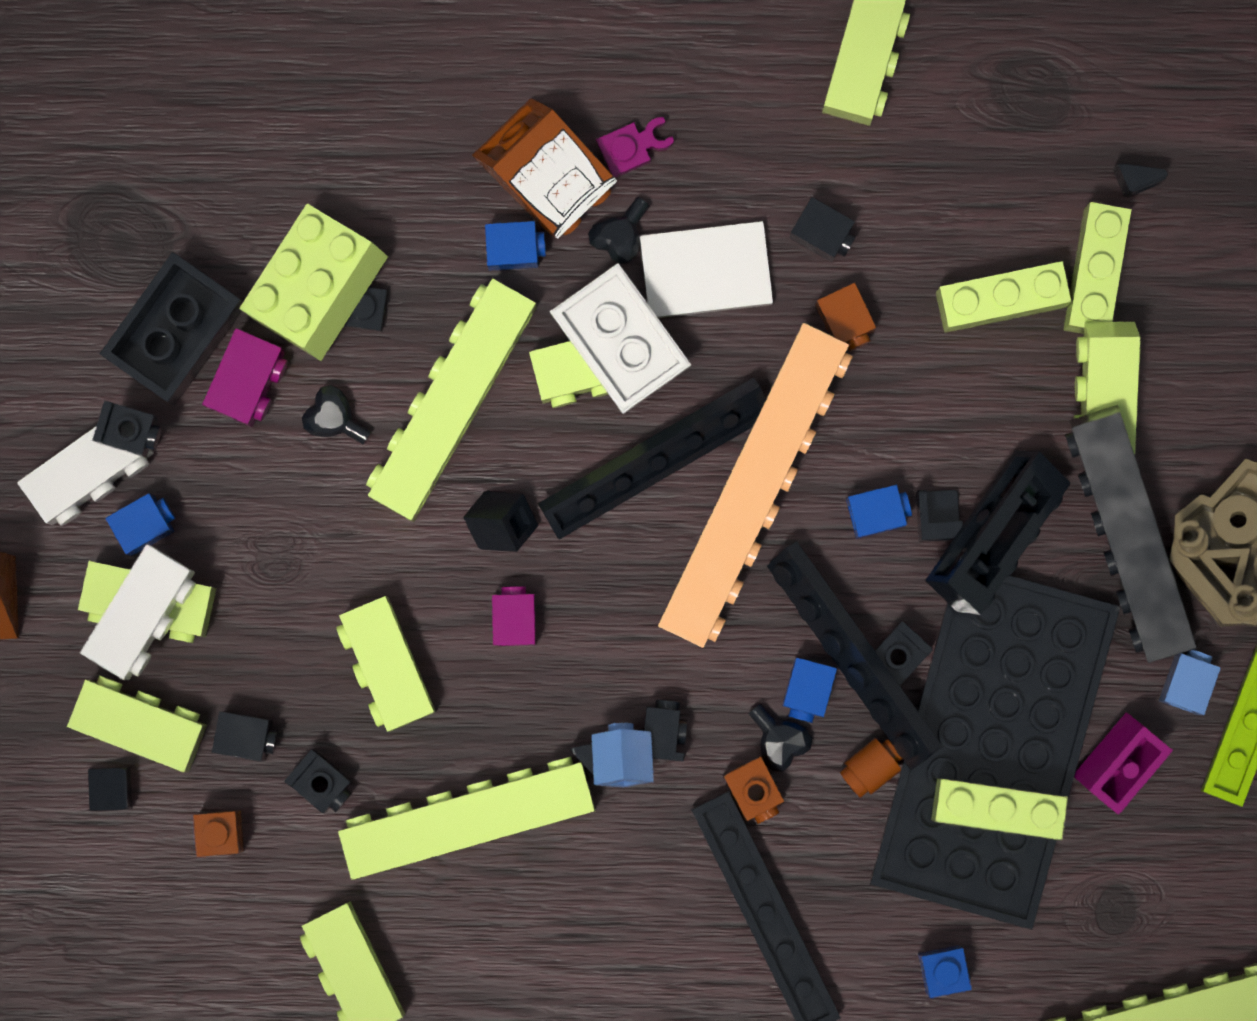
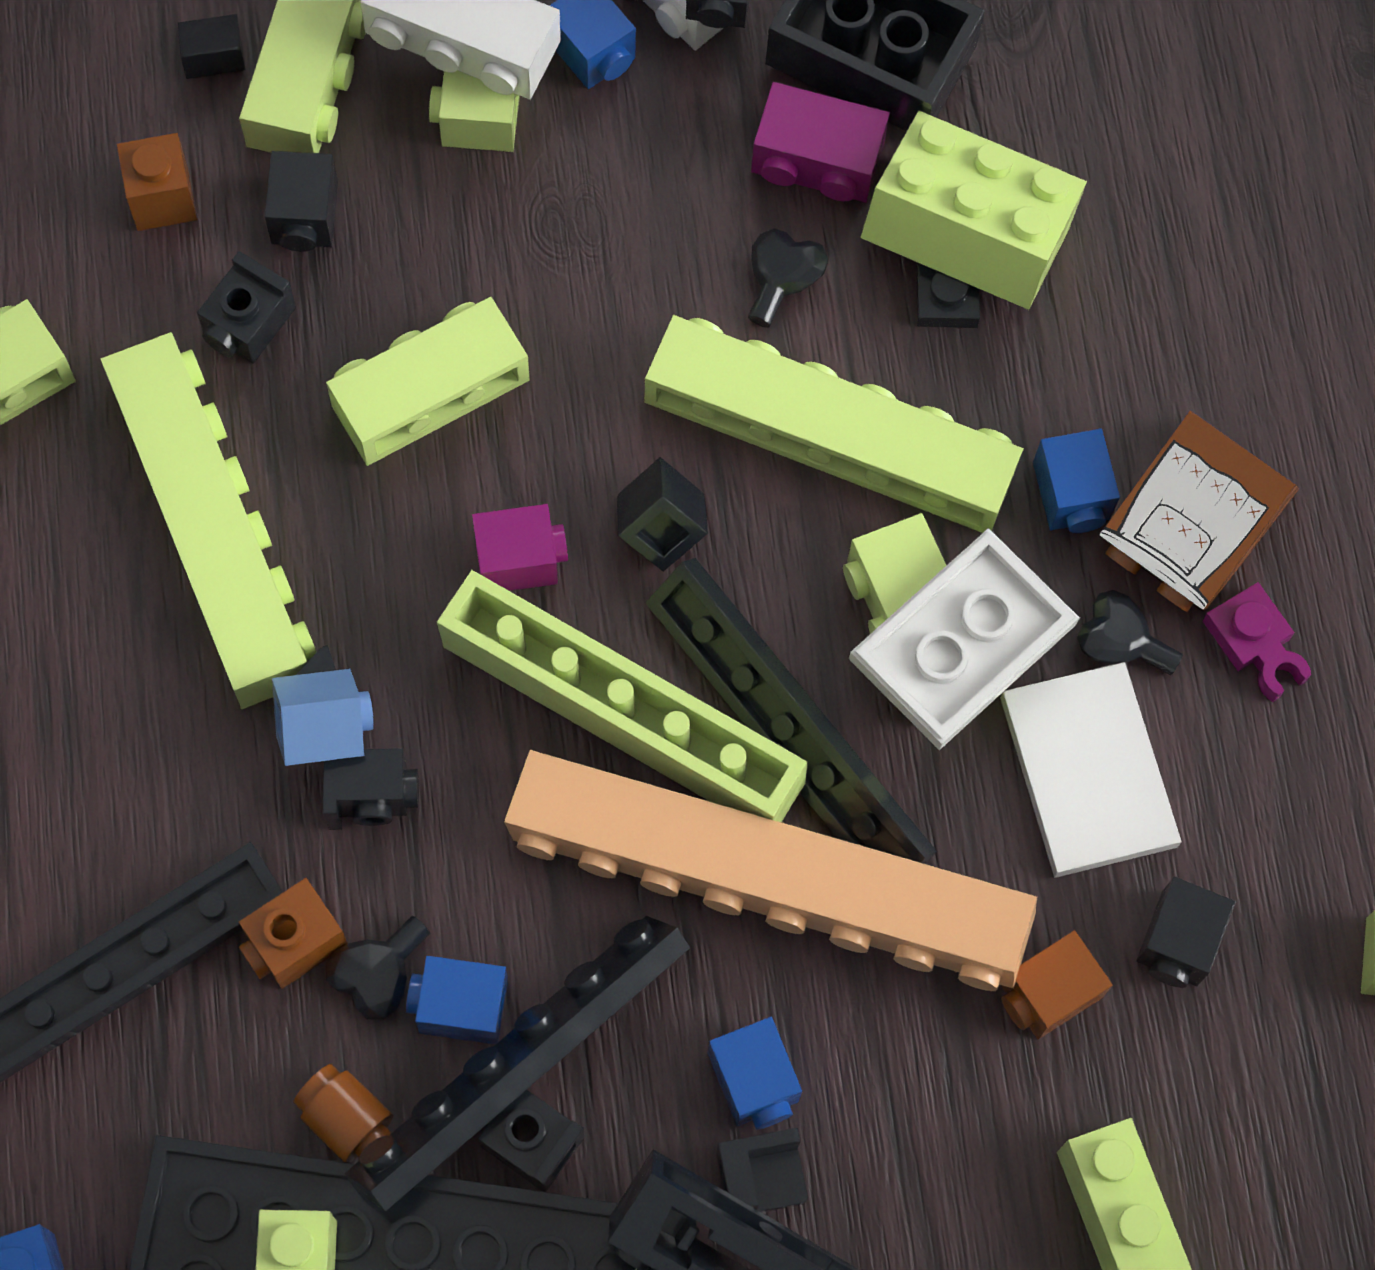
camera: 75 degrees right, 15 degrees down
none -> yellowish green brick [437,570,807,822]

